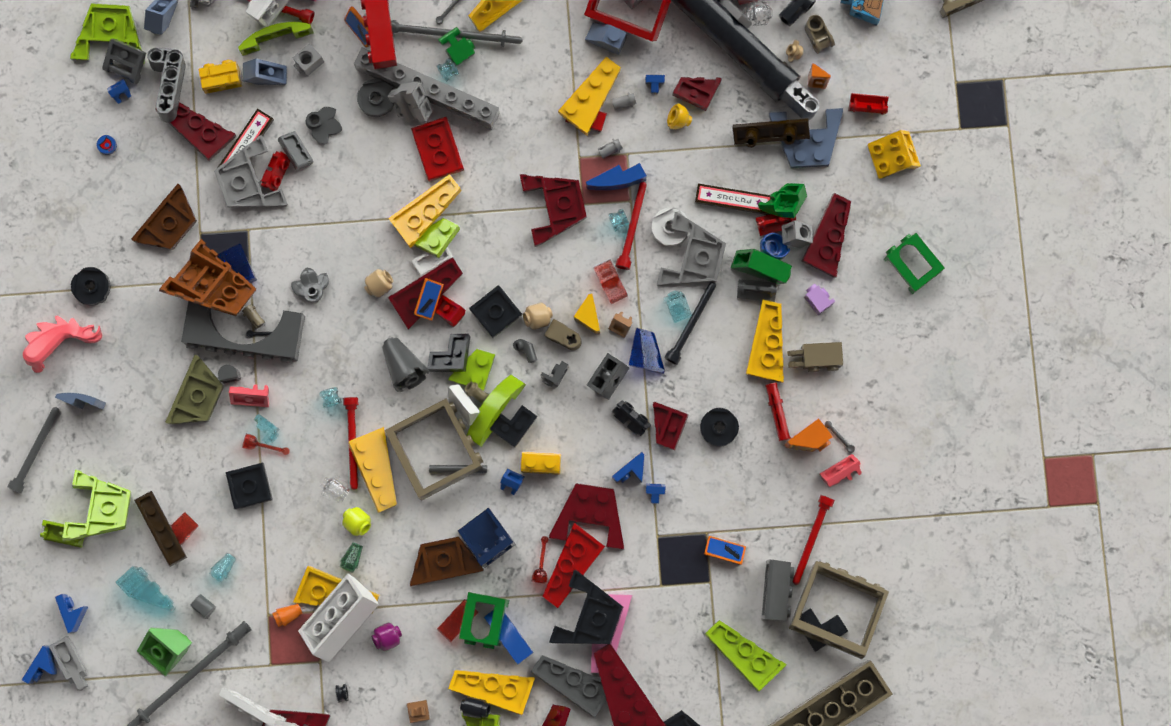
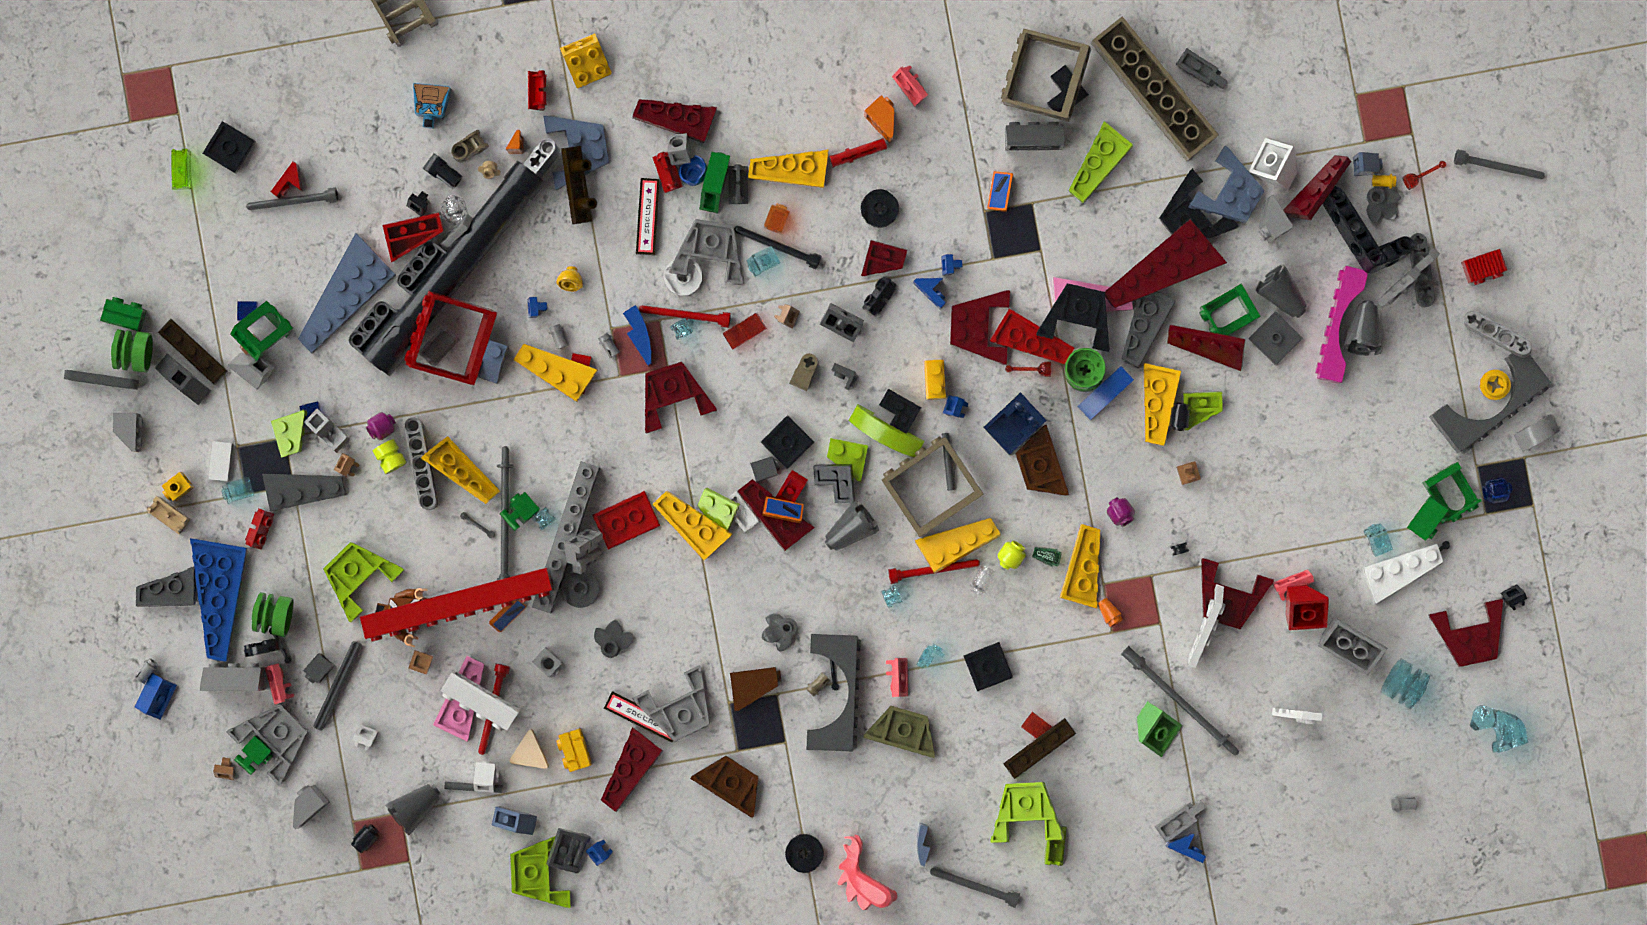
camera: 105 degrees left, 5 degrees up
blue slope [55,594,88,633] -> none
blue tile [97,135,117,155] -> none
clear light blue slope [116,566,176,611] -> none
dark grey beam [147,48,186,123] -> none
dark orange wedge [159,239,256,316] -> none
dark grey brick [190,594,216,619] -> none
clear light blue cone [209,553,236,583] -> none
clear blue slope [217,244,257,283] -> none
dark grey brick [218,365,241,384] -> none
lime slope [238,22,314,56] -> none
sand blue slope [242,58,287,85] -> none
clear red hinge [242,433,290,455] -> none
red hinge [260,151,290,191] -> none
dark grey plate [278,131,313,170] -> none
white slope [298,574,379,662] -> none
tan head [364,269,393,297] -> none
clear red slope [437,599,479,642] -> none
white slope [448,384,480,425] -> none
green panel [459,592,510,649] -> none
dark tan pin [465,382,489,404] -> none
dark grey arm [513,339,537,363] -> none
tan head [523,303,553,330] -> none
yellow slope [574,294,600,334] -> none
clear blue slope [628,328,665,374] -> none
dark red wing [672,77,722,111] -> none
green slope [758,183,807,218] -> none
dark tan hinge [787,342,843,372] -> none
red piece [792,495,835,585] -> none
lavender brick [804,284,835,315] -> none
dark grey hinge [825,421,855,453] -> none
green panel [884,233,945,295] -> none
none -> tan piece [509,729,549,769]
none -> reddish brown slope [730,667,782,711]
none -> dark grey brick [750,456,781,482]
none -> clear orange brick [764,203,790,235]
none -> bright green wheel [1065,348,1105,392]

